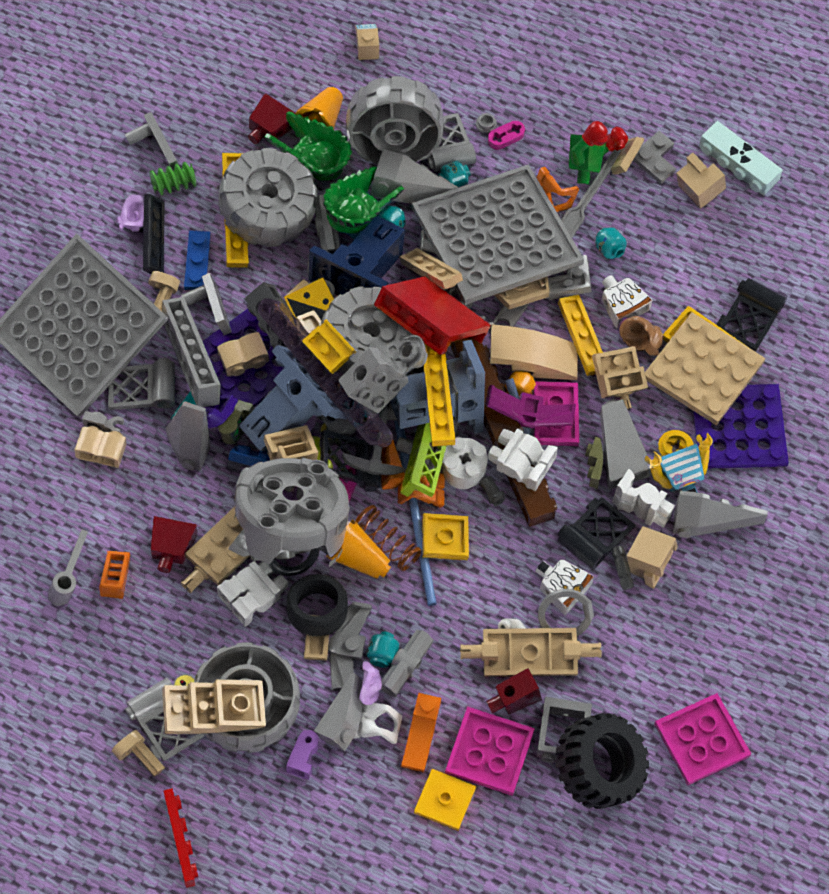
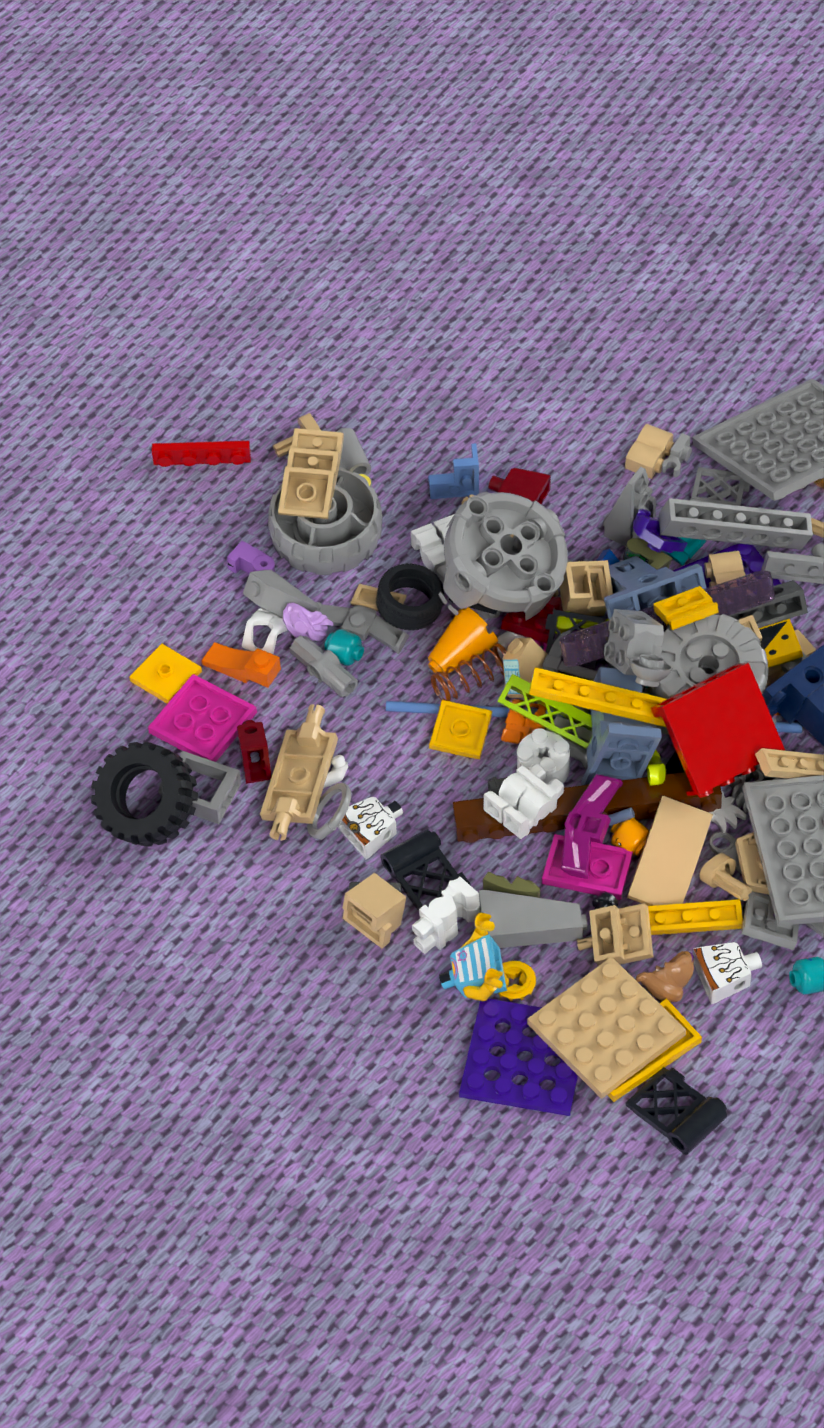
camera: 110 degrees right, 10 degrees down
light grey piece [48,529,88,606] -> none
orange slope [99,551,130,599] -> none
dark pink plate [654,693,751,786] -> none
light grey wedge [673,491,768,538] -> none
none -> medium blue panel [428,443,479,499]
none -> tan slope [503,638,548,698]
none -> black plate [592,892,618,910]
none -> tan piece [700,853,752,901]

